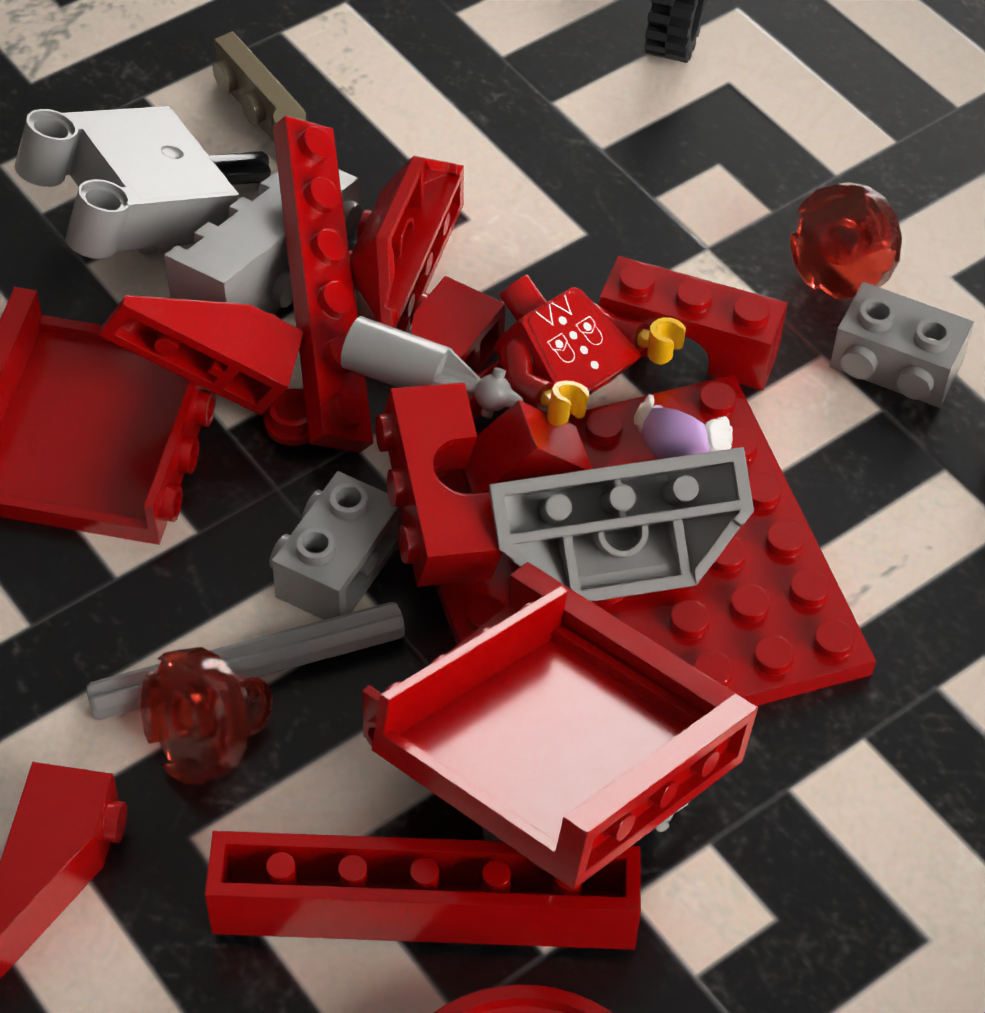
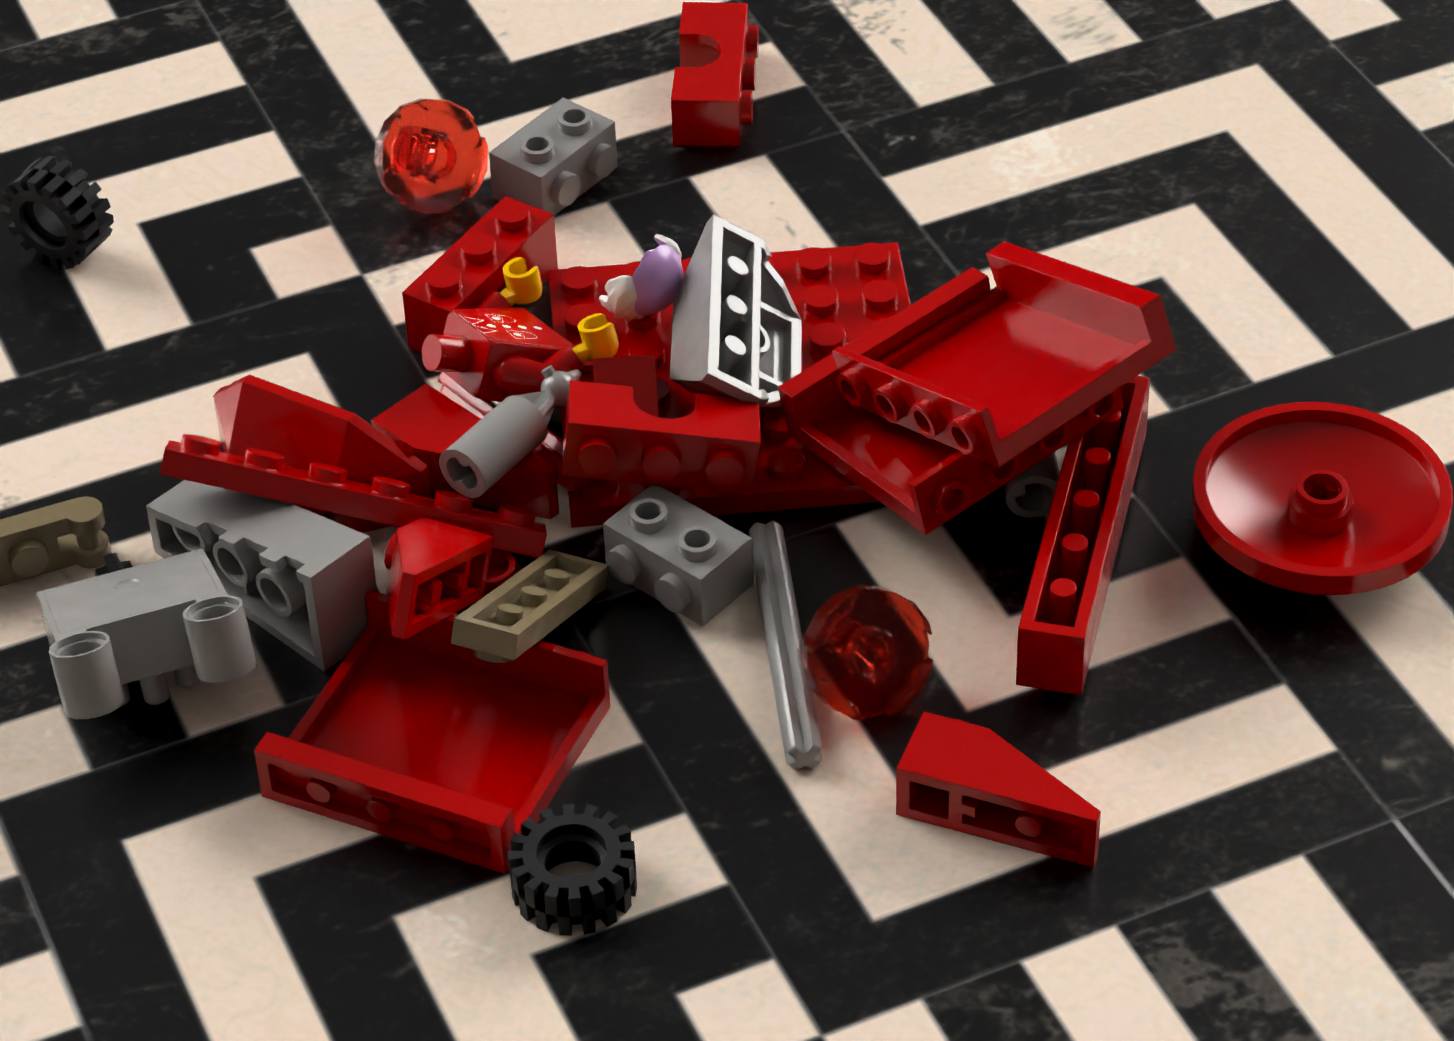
camera: 75 degrees left, 10 degrees down
none -> dark tan plate [451,550,609,663]

